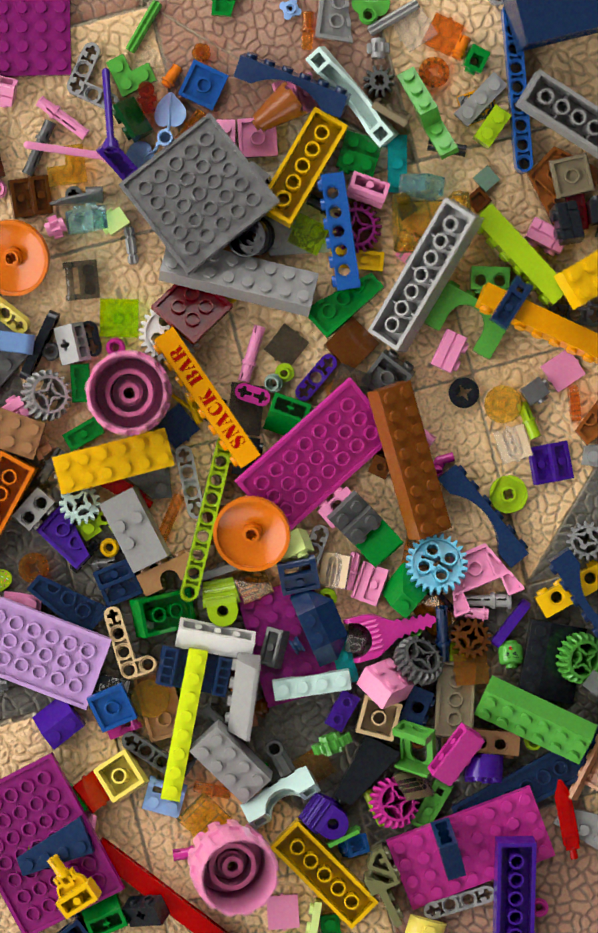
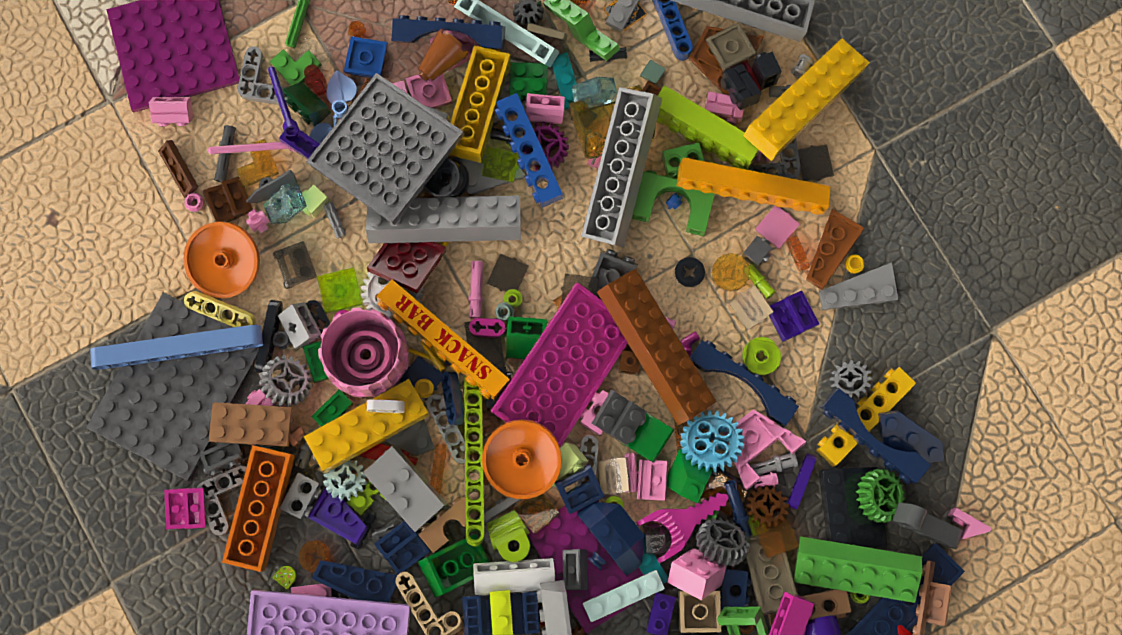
camera: 15 degrees left, 10 degrees down
bright pink pin [36,96,90,140] -> none
yellow plate [100,538,119,557] -> none
orange pin [161,63,183,89] -> none
dark purple beam [295,354,337,401] -> none
green wing [308,273,385,339] -> none
reddish brown slope [324,317,380,373] -> none
yellow plate [329,248,384,272] -> none
bright pink brick [430,329,469,374] -> none
lime brick [472,105,512,149] -> none
dark blue plate [489,275,533,330] -> none
bright green head [498,640,524,669] -> none
none -> white beam [366,400,405,413]
none -> yellow plate [414,379,434,398]
none -> dark blue beam [441,371,464,425]
none -> blue plate [665,193,682,210]

